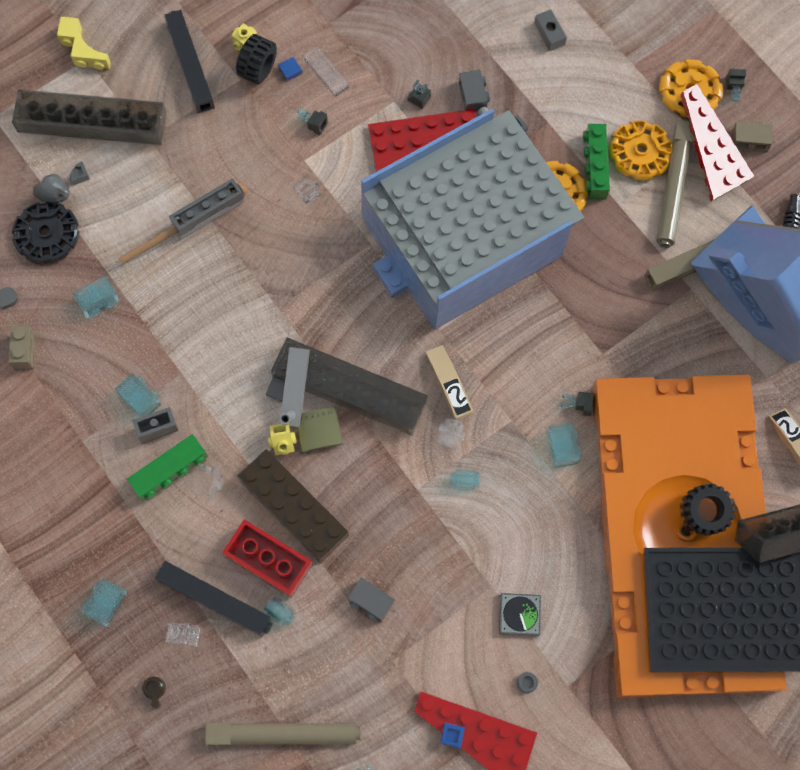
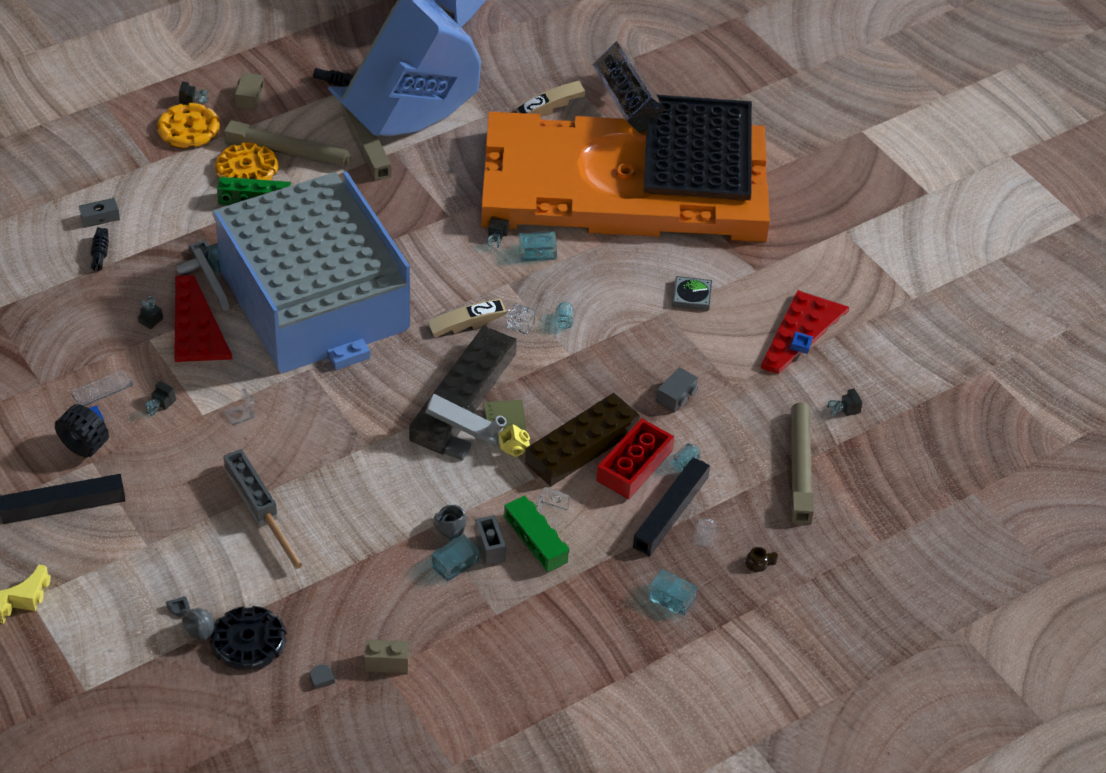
camera: 85 degrees left, 25 degrees down
clear smoke brick [12,89,166,145] -> none
clear light blue brick [72,276,120,318] -> none
light yellow brick [232,23,257,51] -> none
dark grey brick [458,70,490,112] -> none
dark grey tile [517,672,538,693] -> none
wing [680,84,754,202] -> none
black tyre [680,484,736,535] -> none
none -> black hinge [90,227,109,271]
none -> dark grey hair [433,505,467,542]

